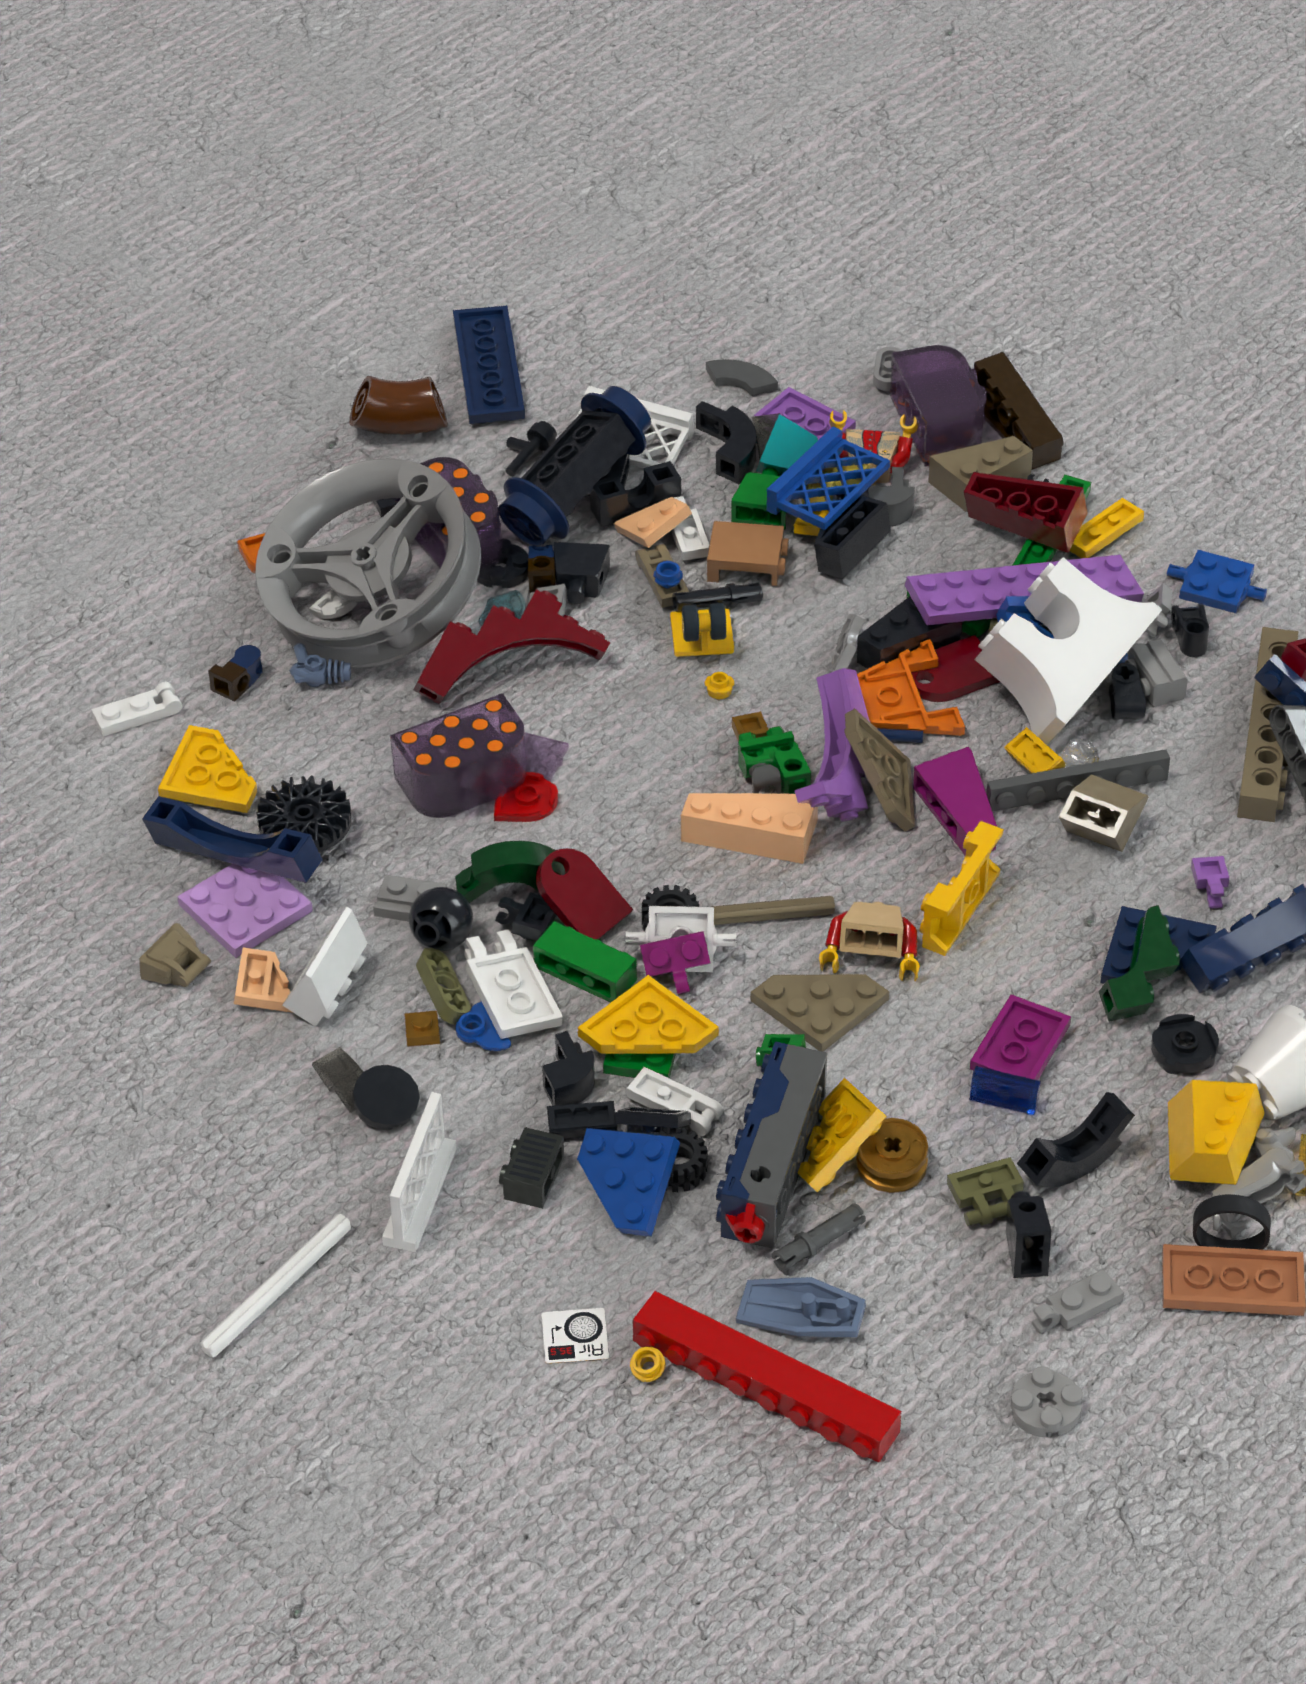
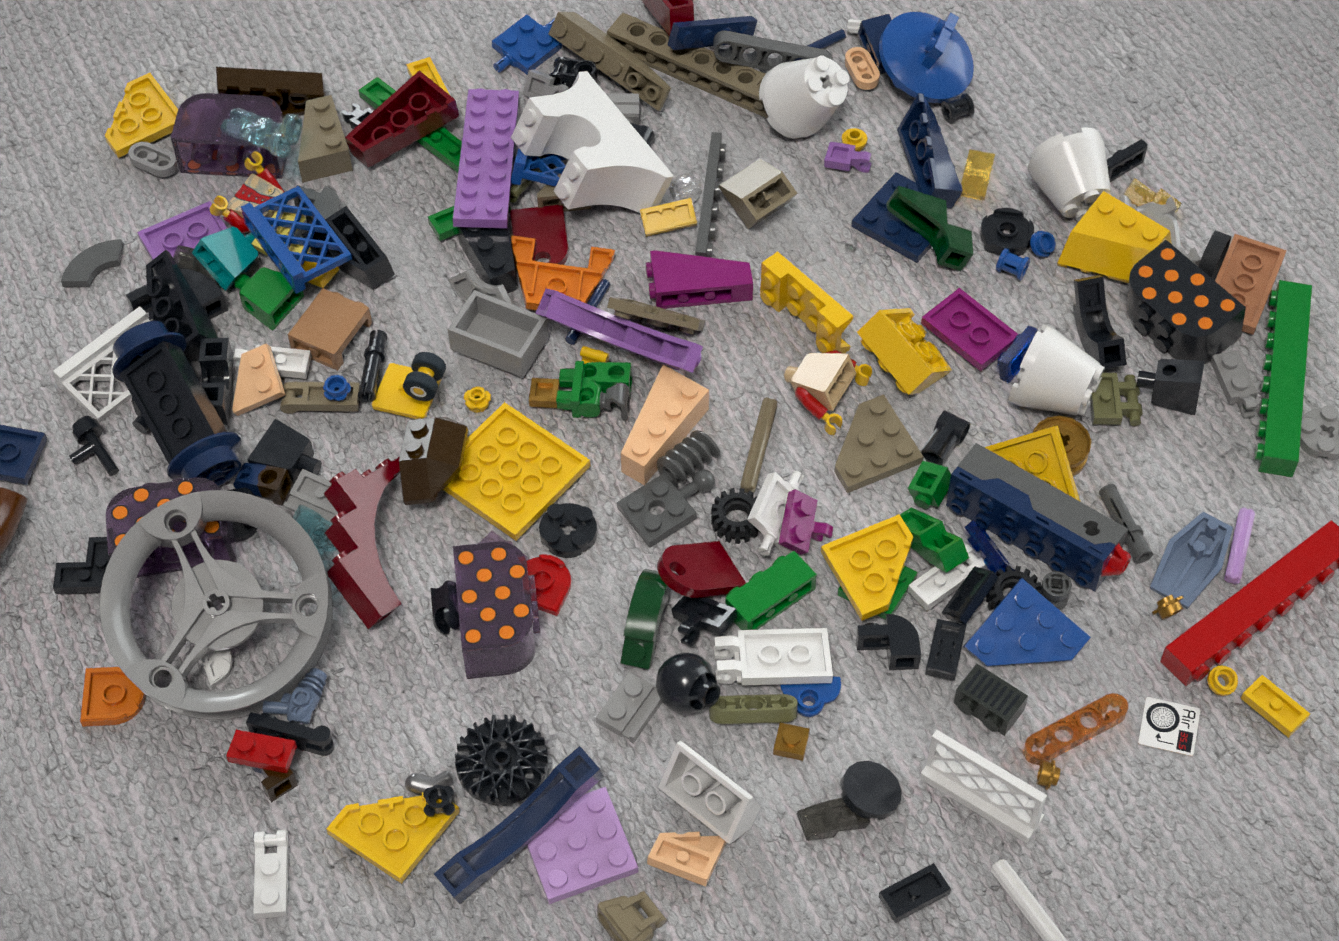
camera: 70 degrees left, 10 degrees up
none -> yellow plate [105,72,187,158]
none -> black wedge [146,250,218,361]
none -> clear light blue piece [220,108,302,158]
none -> red plate [226,729,297,773]
none -> black plate [246,712,334,756]
none -> dark brown wedge [399,417,468,505]
none -> flat silver arm [405,770,453,795]
none -> black plate [423,785,455,817]
none -> yellow plate [443,402,591,541]
none -> light grey piece [448,290,549,378]
none -> black plate [539,503,597,558]
none -> dark tan slope [548,12,671,111]
none -> yellow plate [580,346,610,364]
none -> dark grey plate [617,470,715,548]
none -> dark grey piece [657,430,721,488]
none -> white cone [759,56,849,139]
none -> yellow plate [841,128,867,152]
none -> yellow wedge [857,308,952,395]
none -> black plate [879,863,951,923]
none -> green slope [900,507,969,573]
none -> black piece [921,410,971,465]
none -> clear yellow slope [961,149,995,200]
none -> clear blue plate [964,520,1015,573]
none -> blue bush [996,248,1030,280]
none -> white cone [1009,324,1105,416]
none -> clear orange beam [1023,693,1128,765]
none -> blue plate [1030,231,1056,258]
none -> pearl gold plate [1036,759,1061,790]
none -> dark grey wheel [1041,571,1072,610]
none -> black brick [1127,240,1246,364]
none -> pearl gold plate [1152,594,1184,620]
none -> lavender axle [1224,508,1255,584]
none -> yellow plate [1240,675,1311,738]
none -> green brick [1254,280,1312,477]

